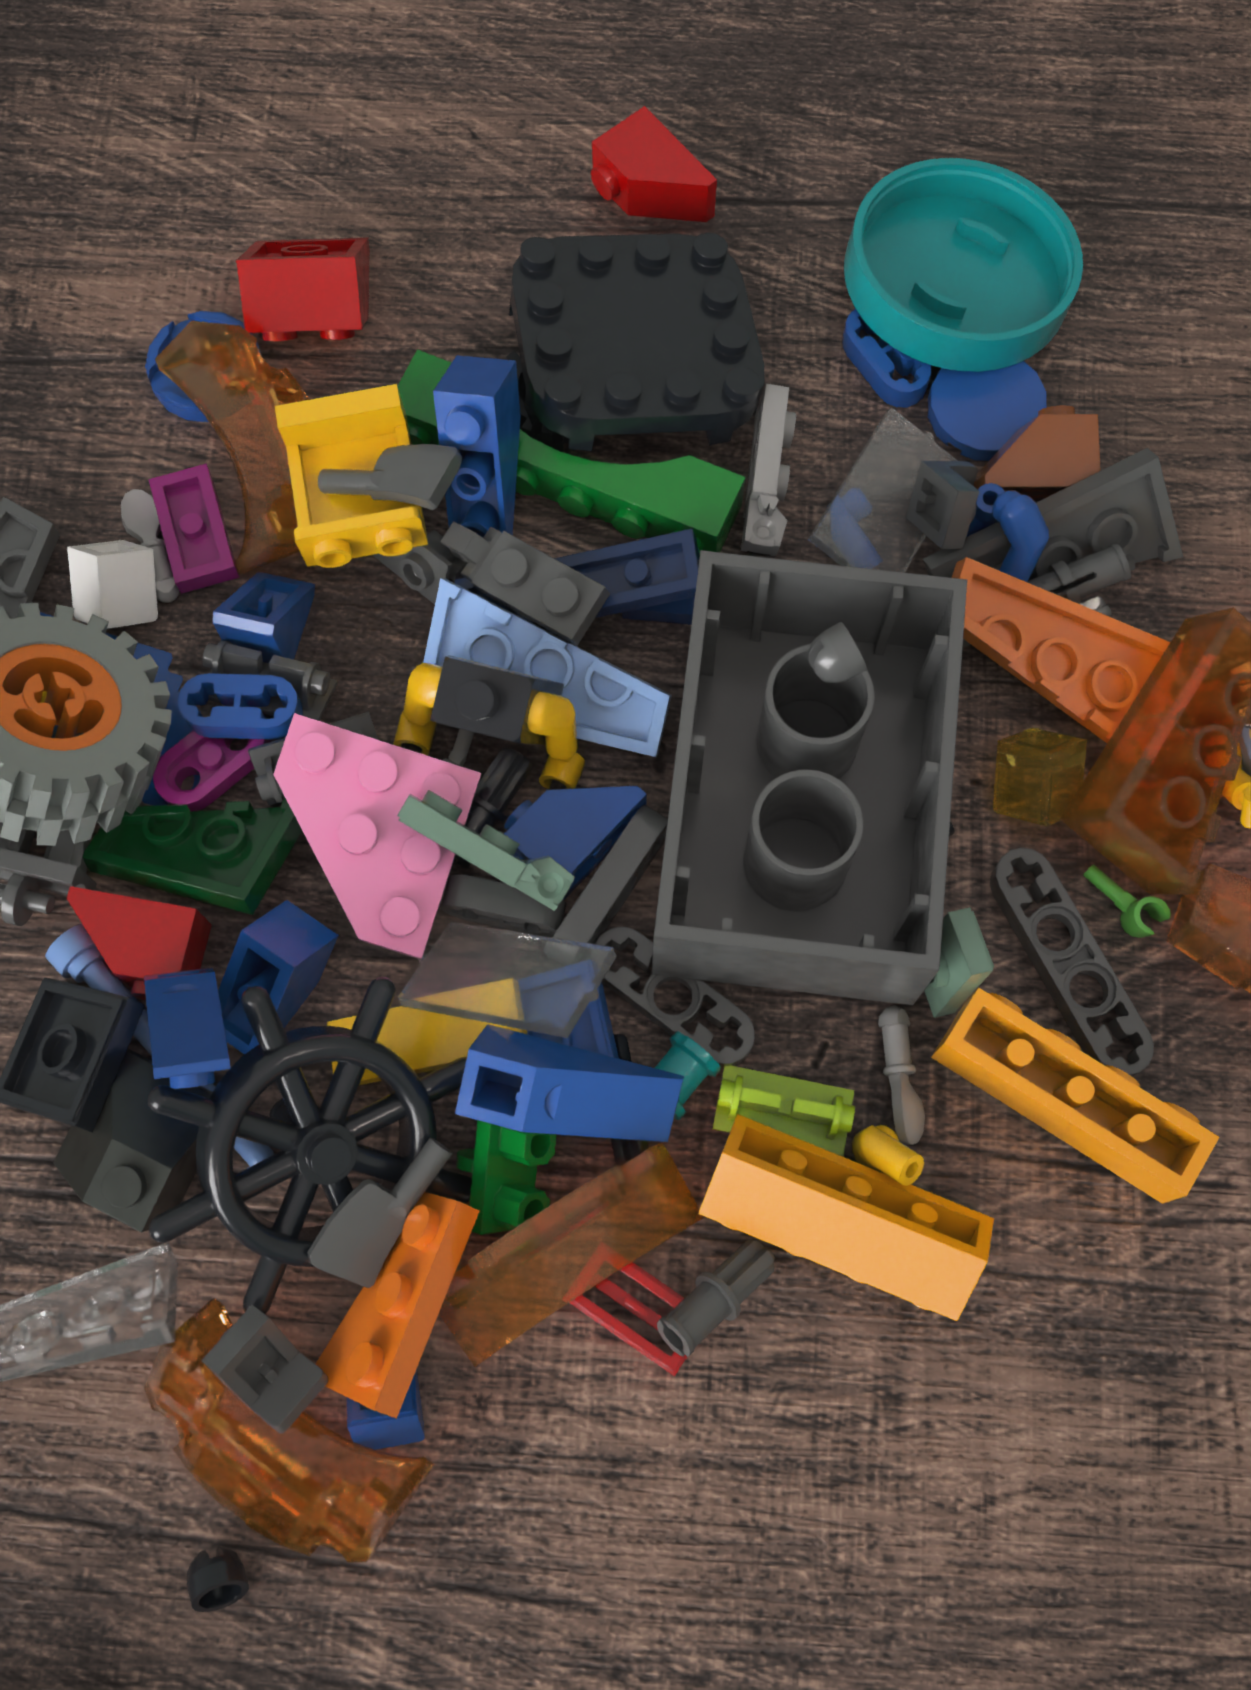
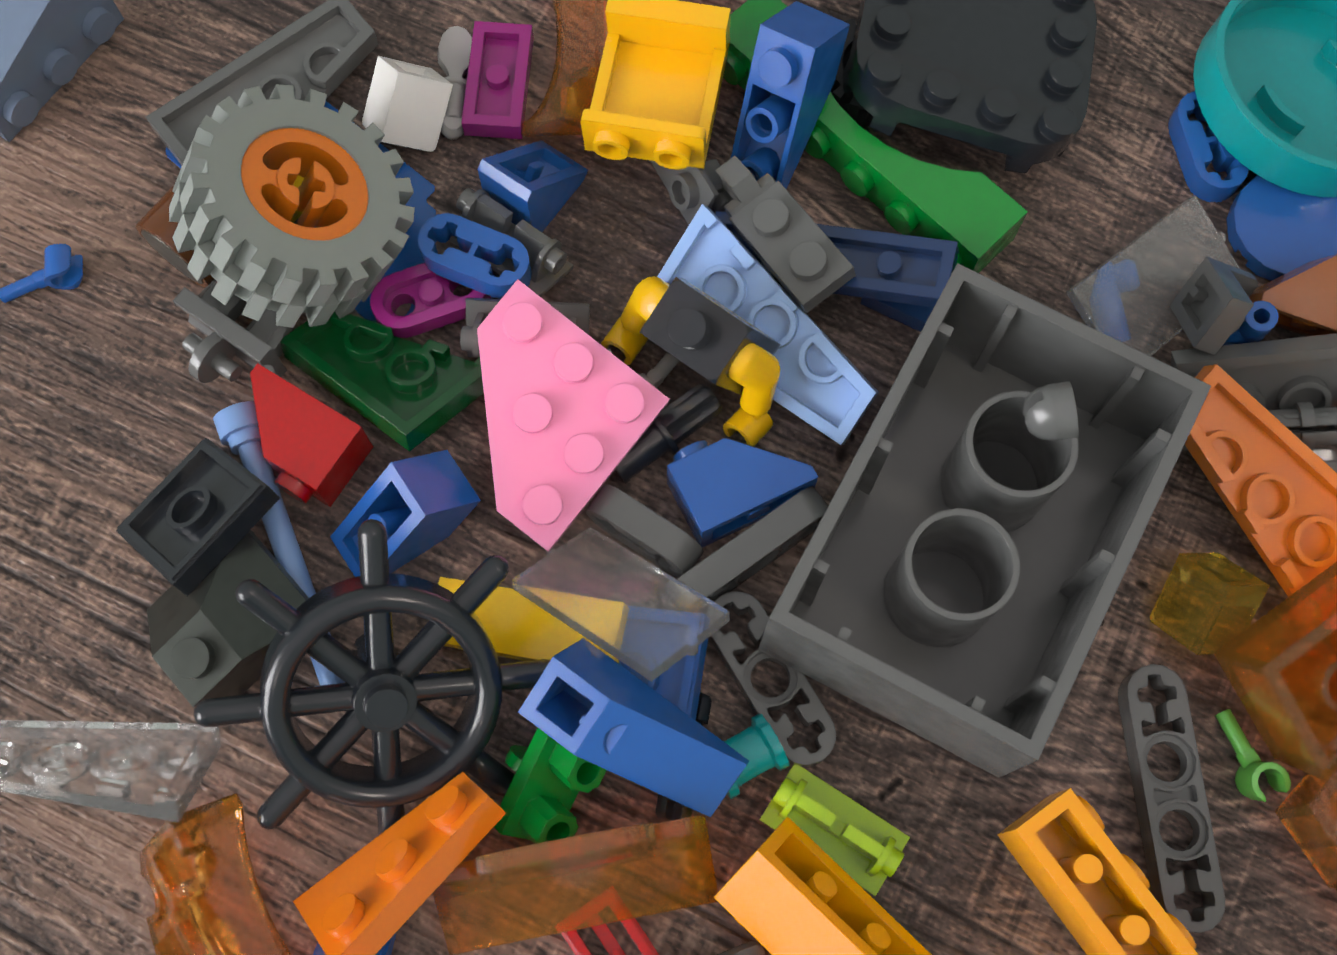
camera: 20 degrees right, 0 degrees up
blue slope [144,968,230,1089] -> none
dark grey bracket [201,1305,328,1433] -> none
dark grey piece [308,1137,453,1288] -> none
dark grey piece [318,444,462,510] -> none
sand green hinge [397,790,575,911] -> none
light grey hinge [741,383,796,556] -> none
yellow arm [852,1125,924,1186] -> none
light grey piece [878,1005,925,1145] -> none
sand green plate [924,907,994,1018] -> none
blue arm [992,490,1049,582] -> none

